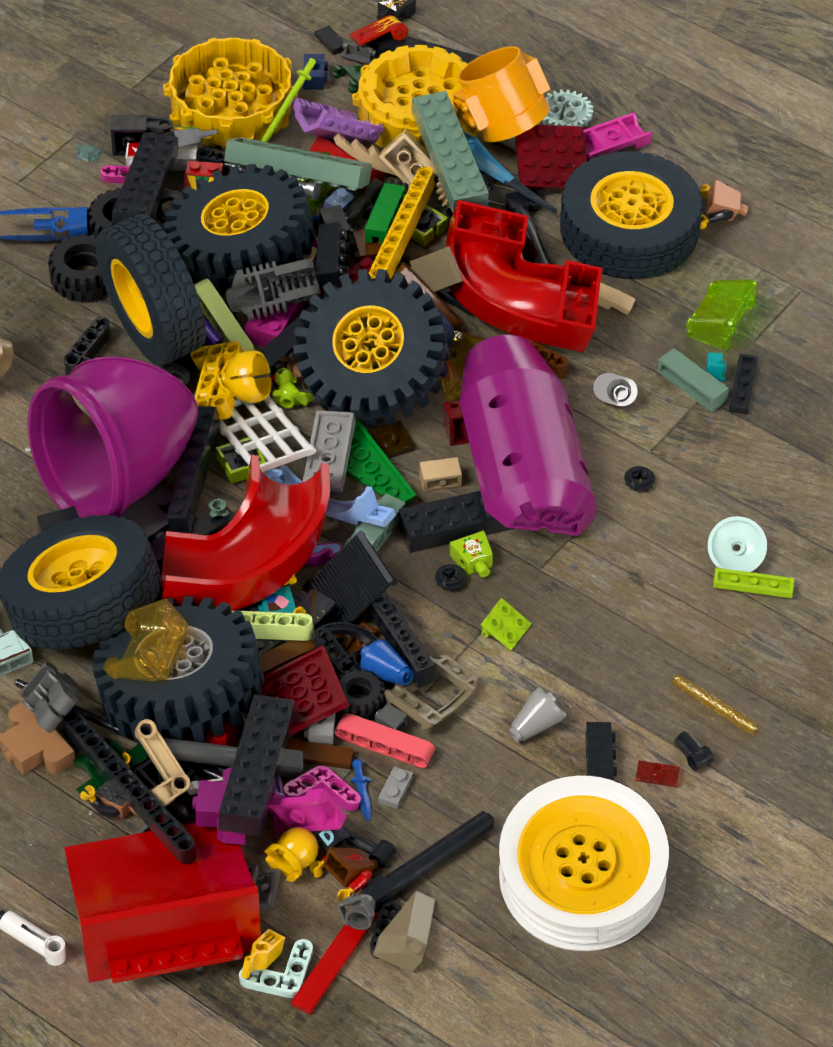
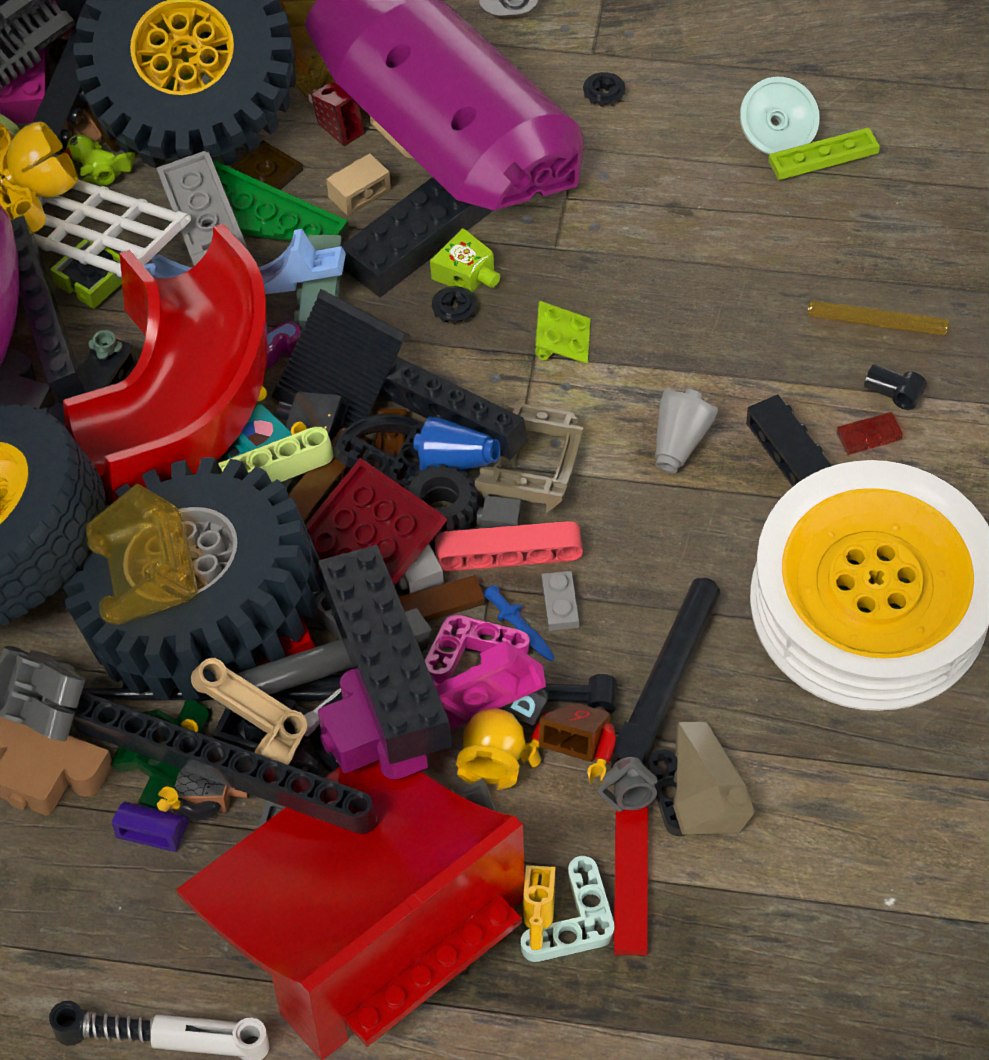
camera: 25 degrees left, 5 degrees up
none -> dark purple brick [112,801,189,852]

